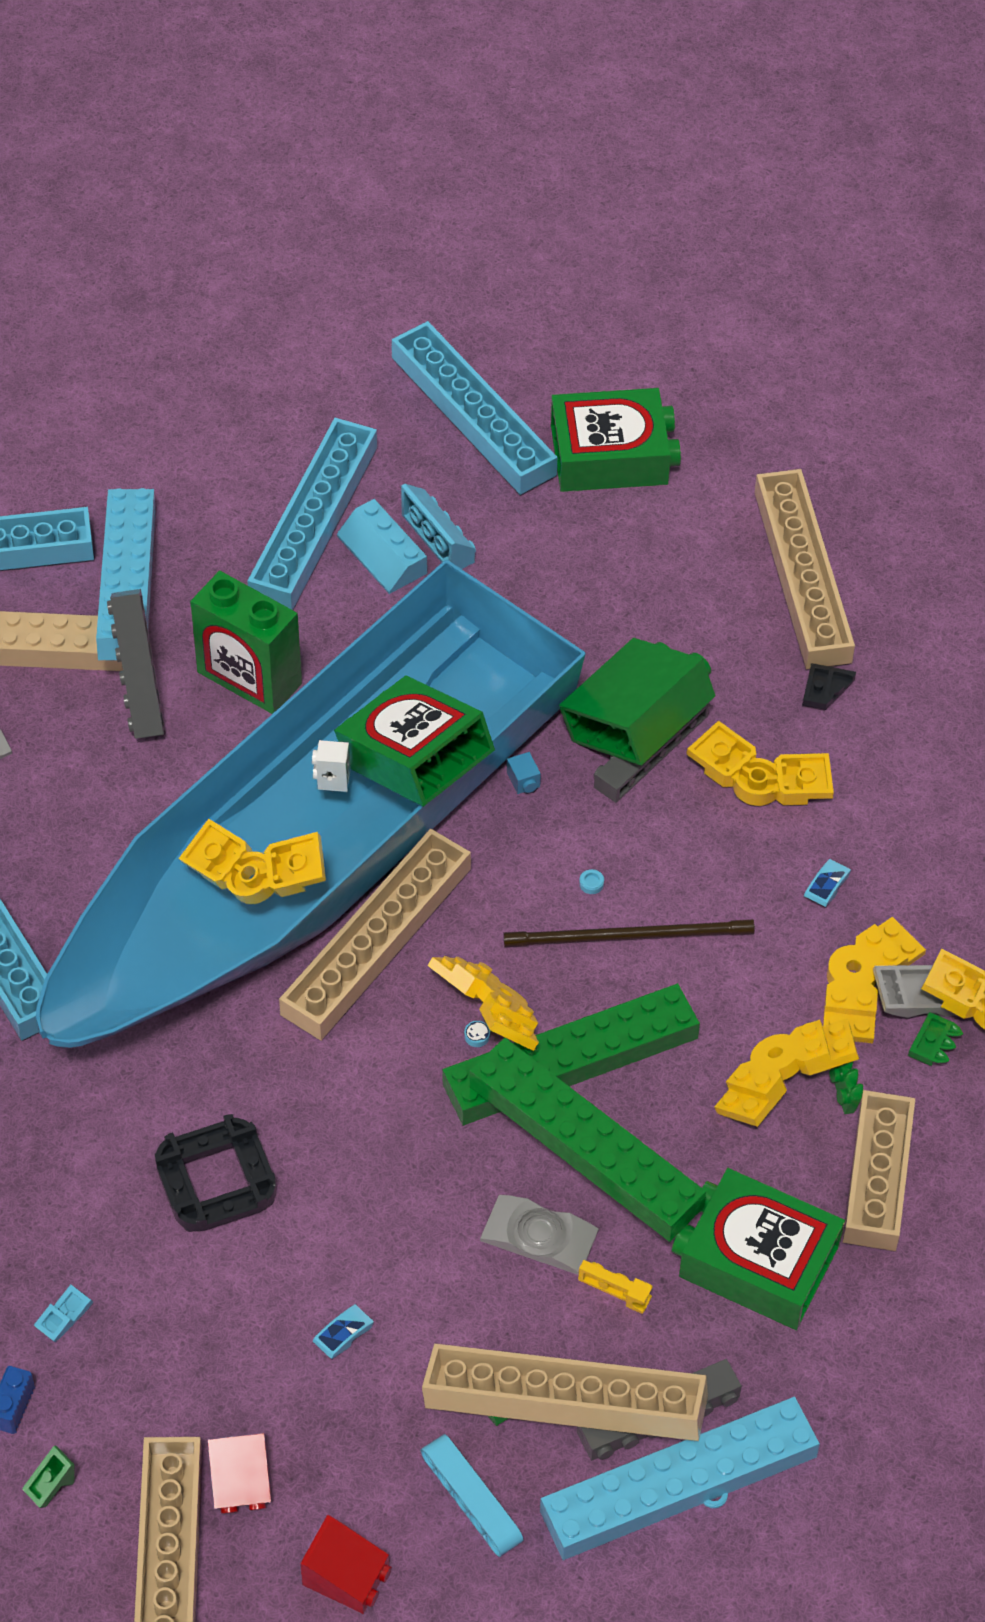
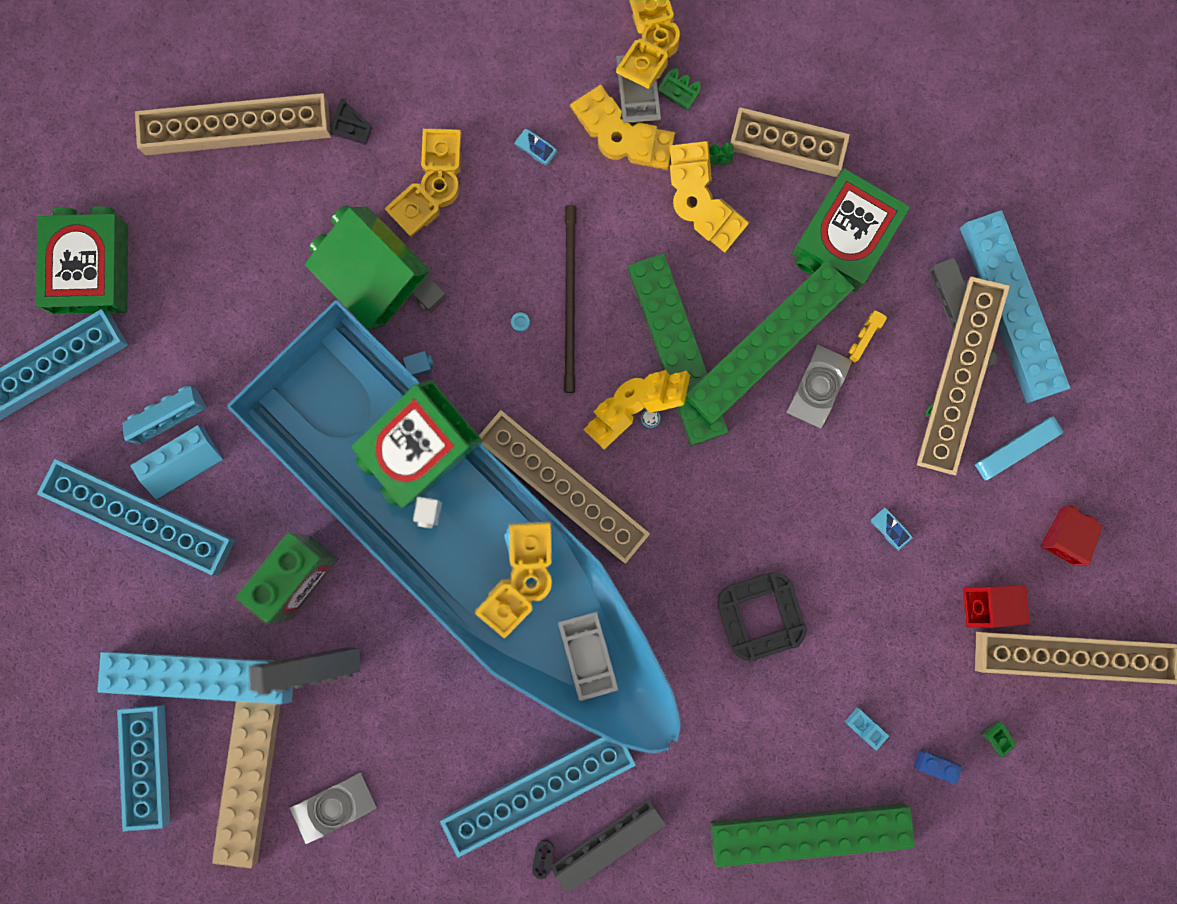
camera: 85 degrees left, 30 degrees up
none -> light grey slope [558,612,618,701]

